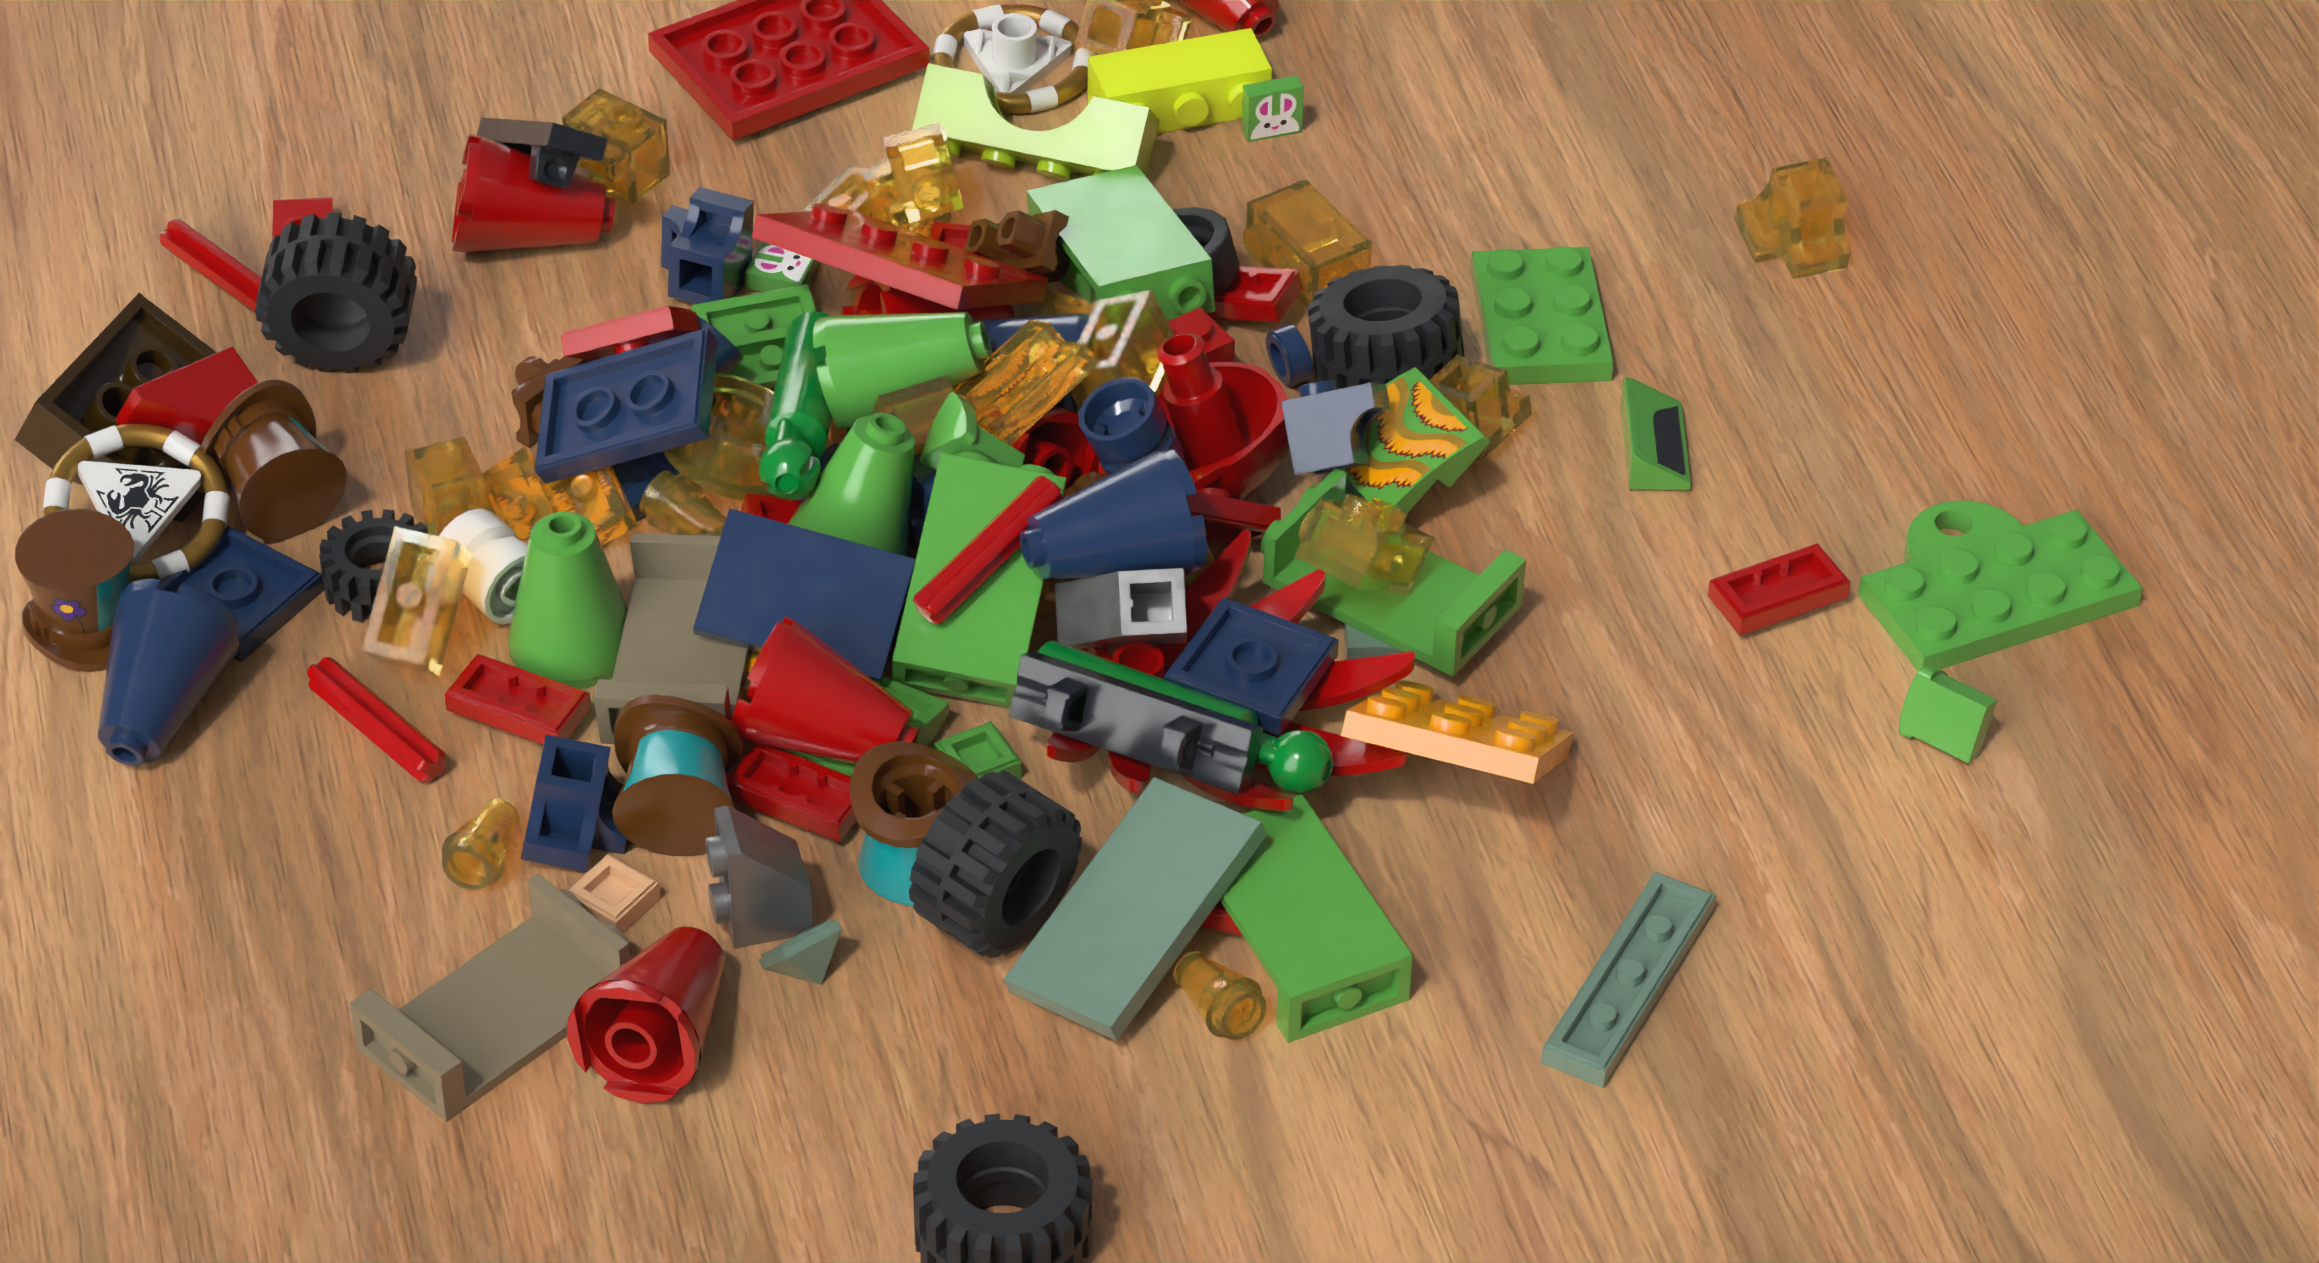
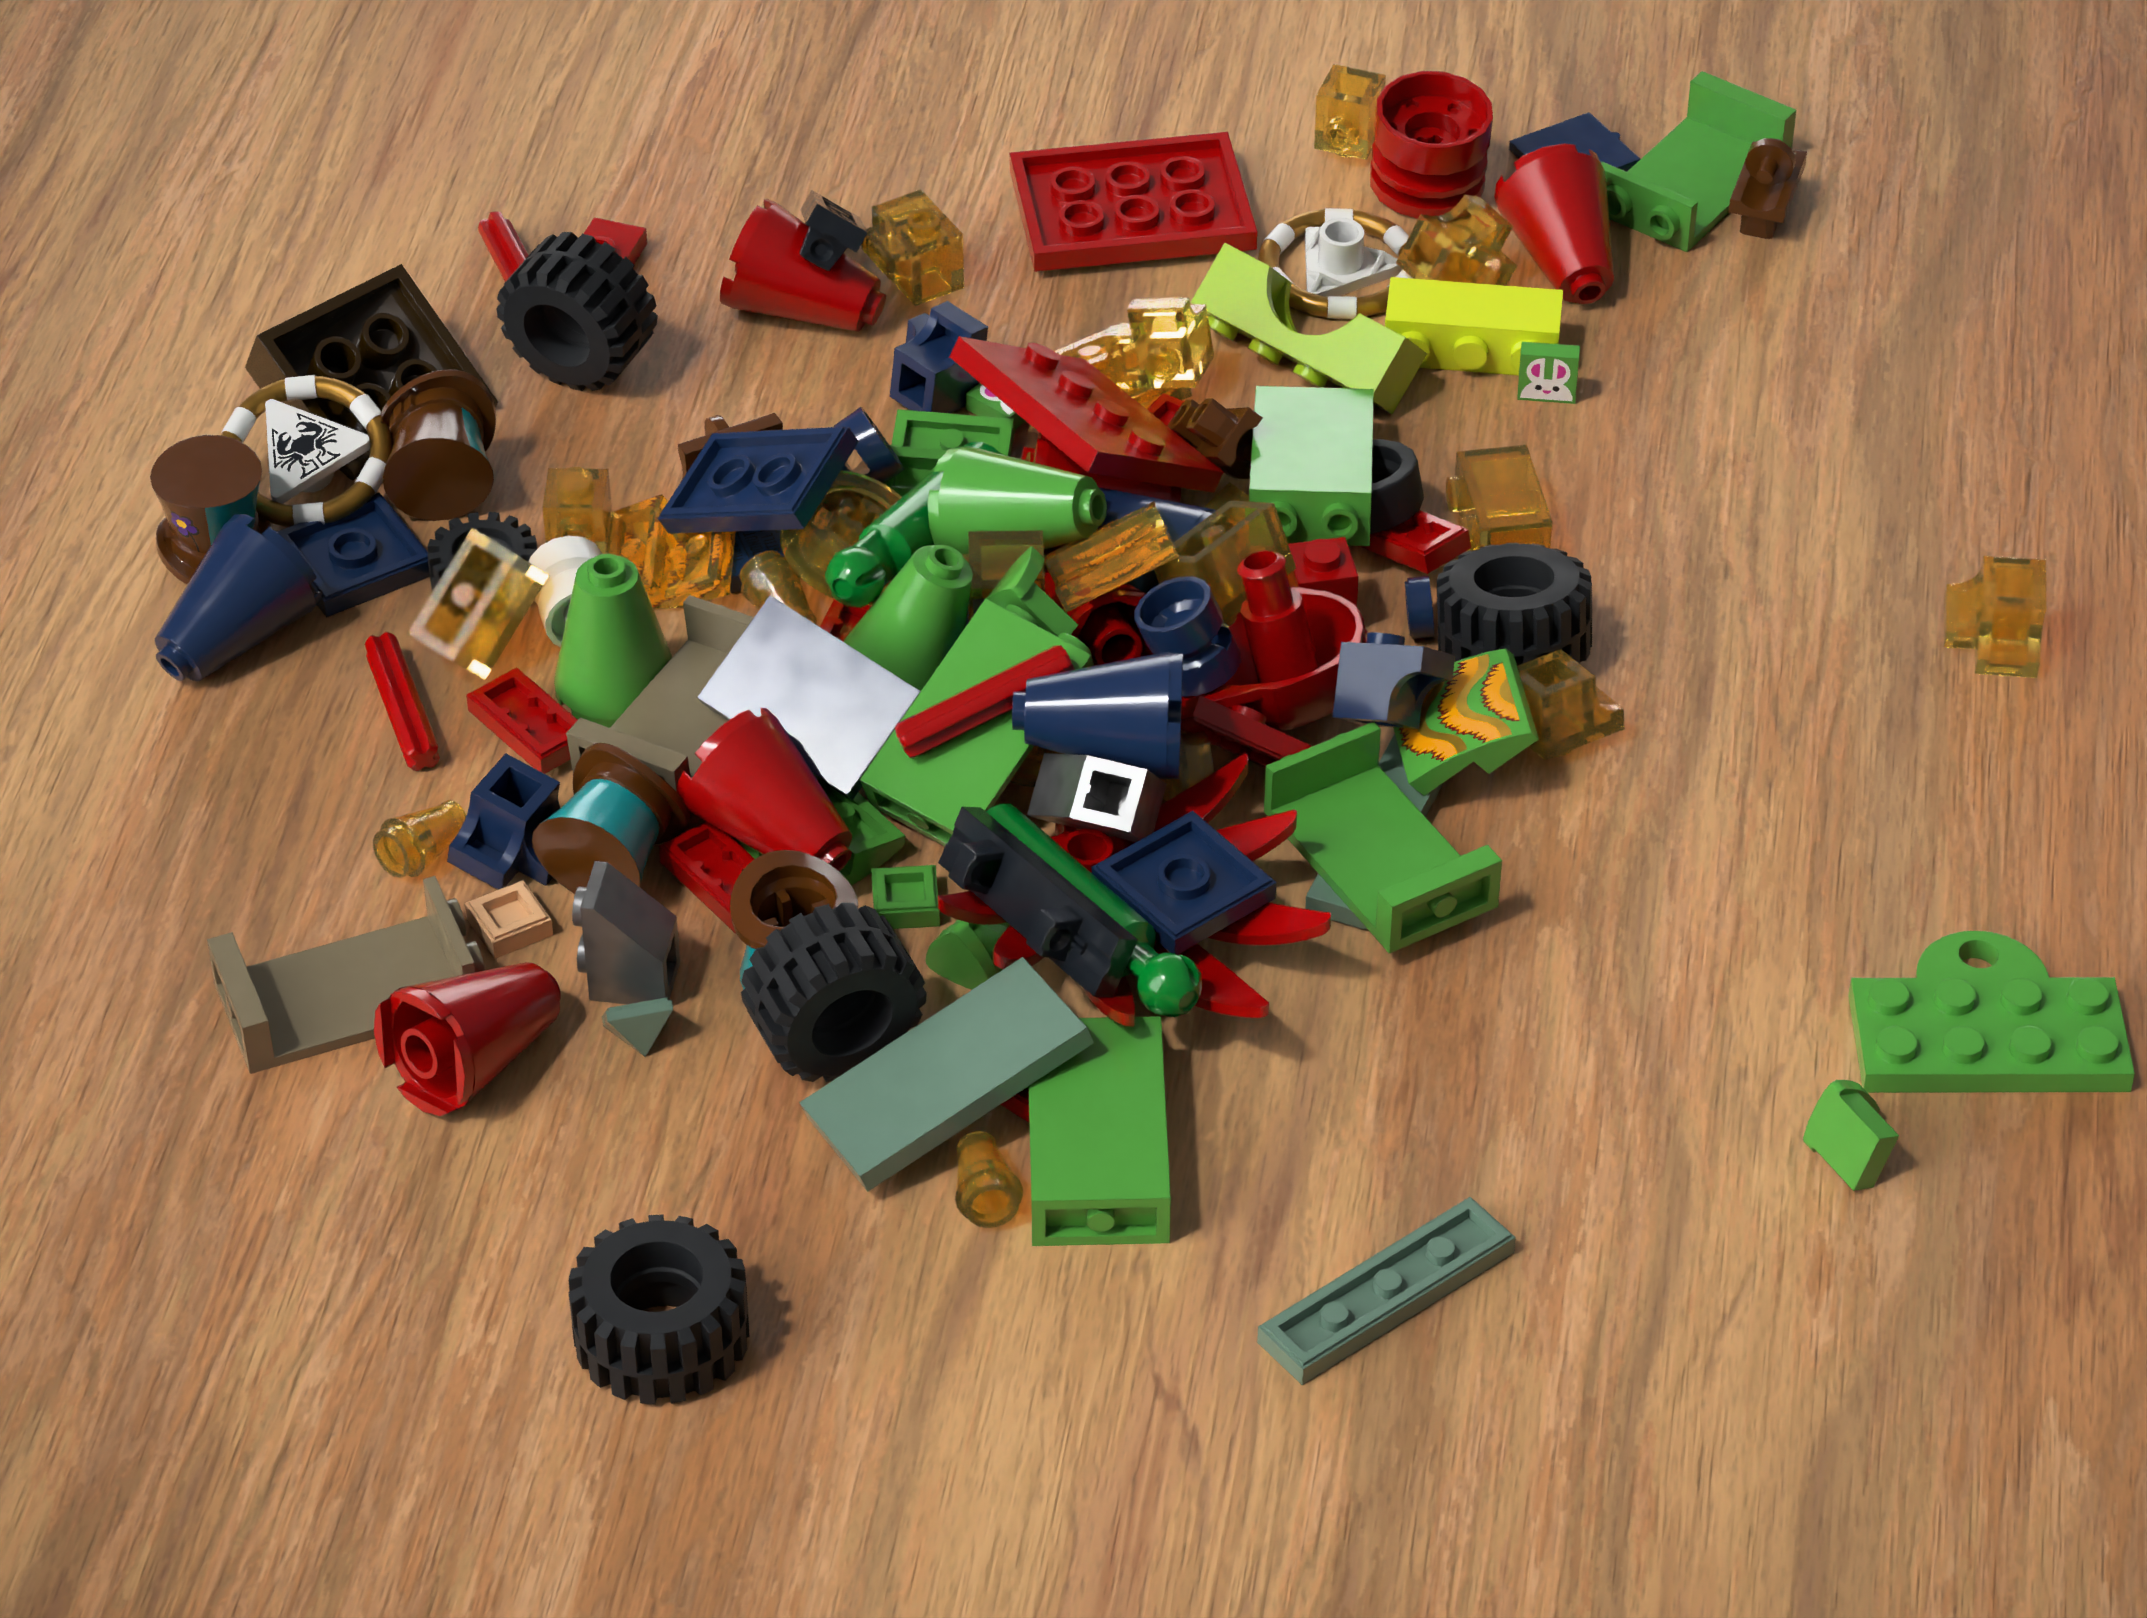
camera: 25 degrees right, 0 degrees up
red slope [115,346,258,445] -> none
plate [560,306,700,361] -> none
clear yellow brick [1294,494,1435,595] -> none
light orange plate [1341,680,1574,784] -> none
bright green plate [1471,246,1613,386] -> none
bright green slope [1620,377,1691,490] -> none
red plate [1708,543,1851,635] -> none
none -> bright green tile [925,920,1010,990]

